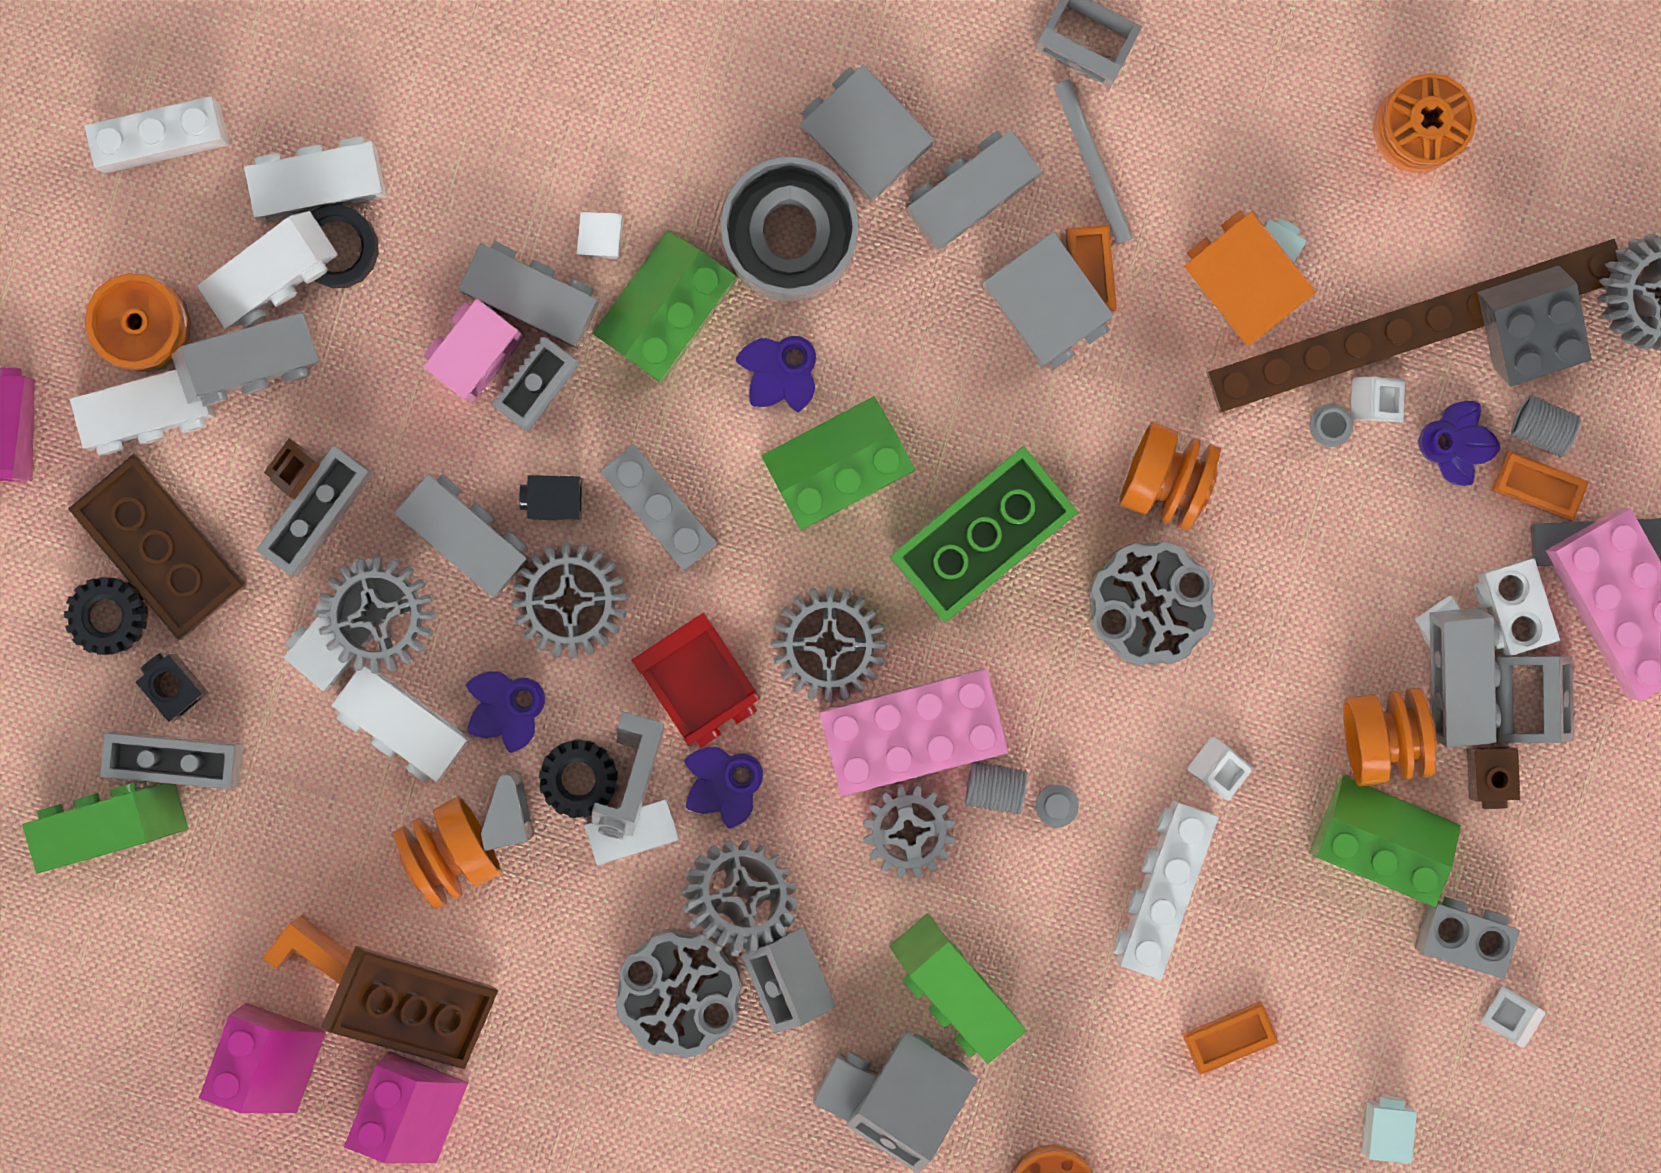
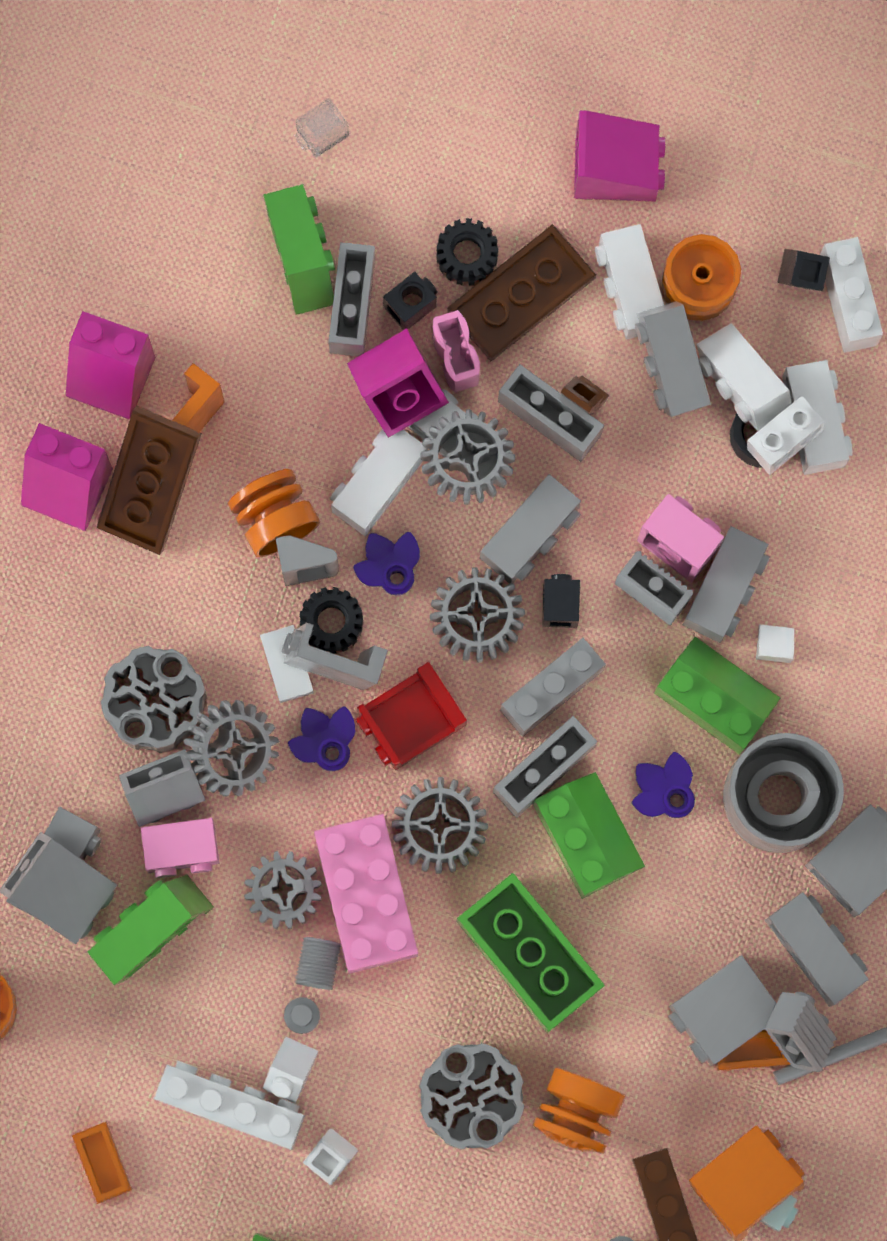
camera: 90 degrees right, 10 degrees down
none -> bright pink brick [141,818,220,878]
none -> white brick [262,1036,318,1103]
none -> dark pink slope [347,329,449,438]
none -> bright pink brick [433,310,480,393]
none -> light grey brick [493,716,597,818]
none -> white brick [747,396,825,475]
none -> light grey brick [764,992,837,1072]
none -> black brick [777,249,830,291]

